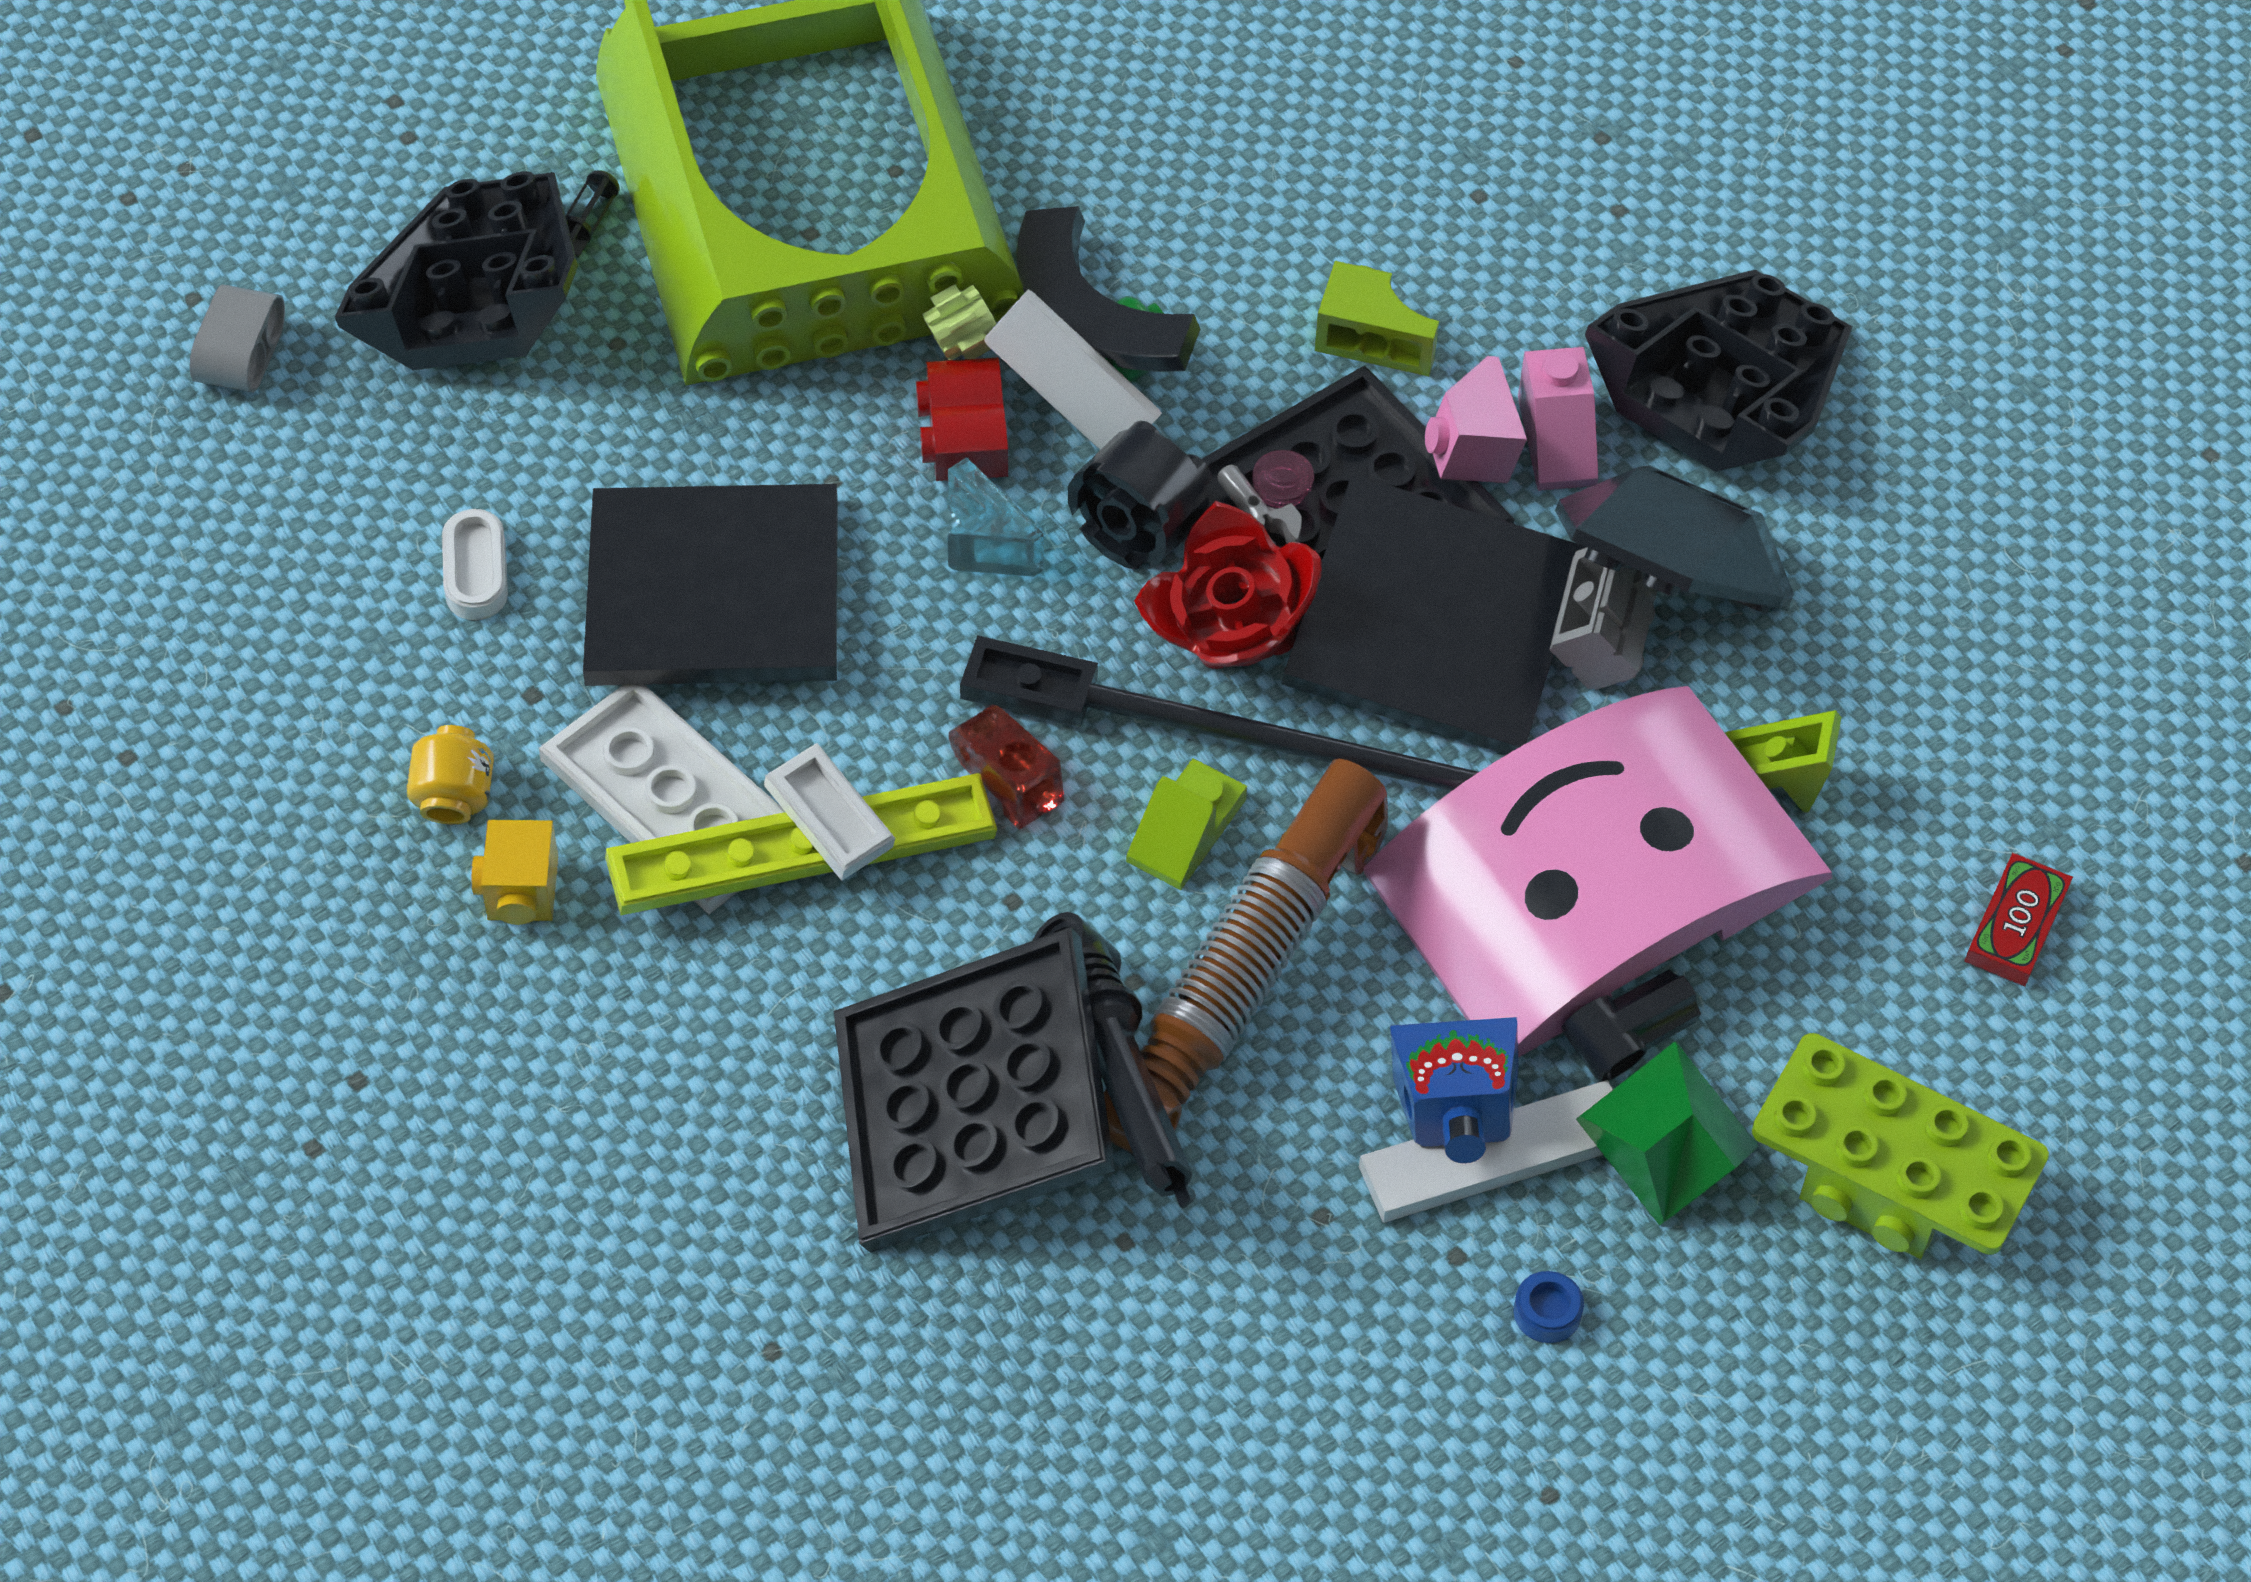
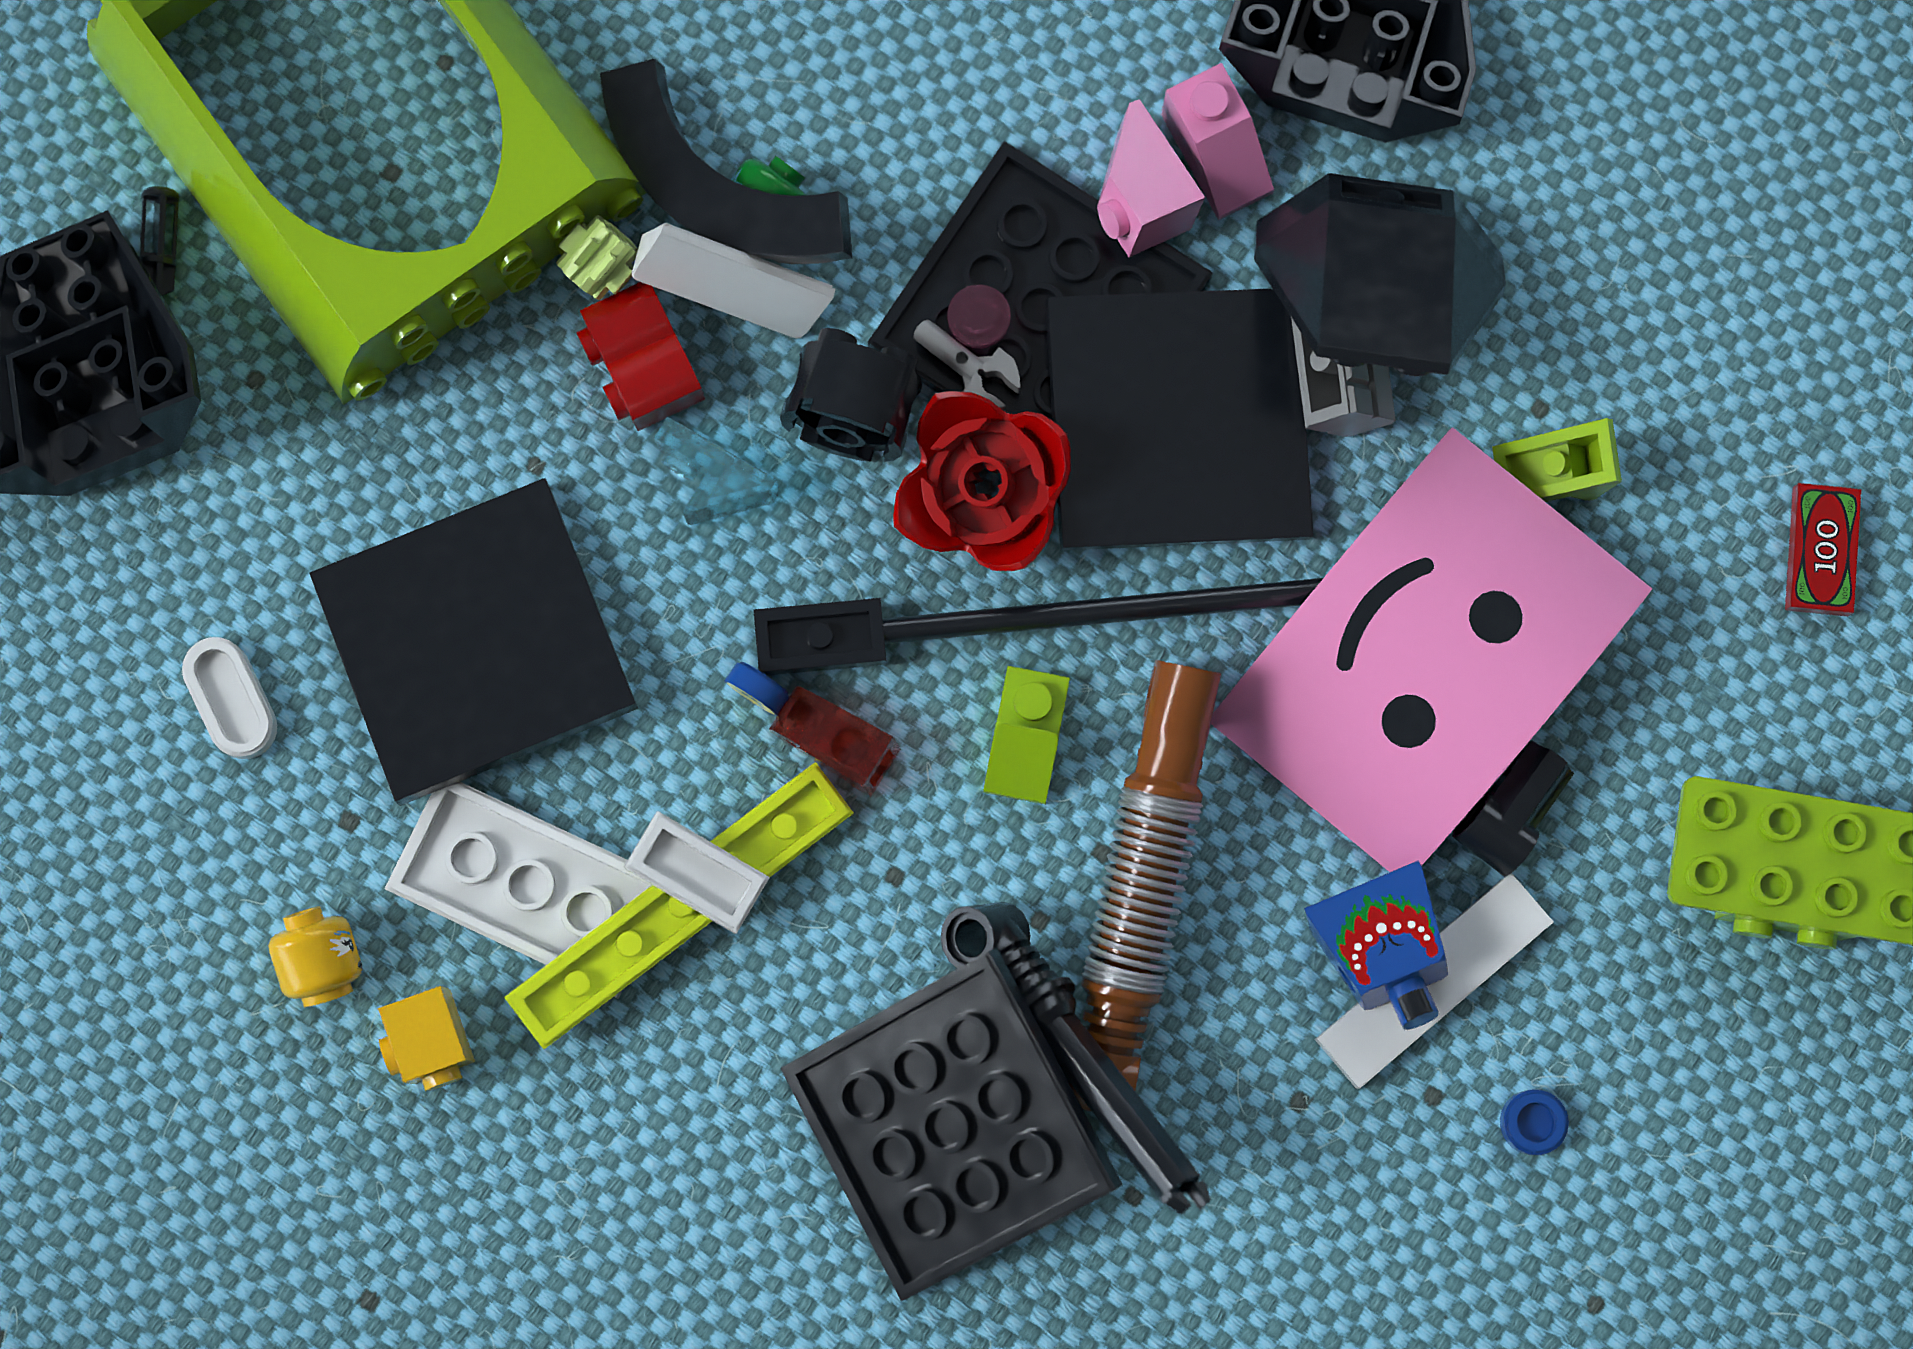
camera: 20 degrees left, 25 degrees up
lime arch [1315,261,1439,377] -> none
green slope [1576,1041,1759,1226] -> none
none -> blue tile [724,661,790,716]

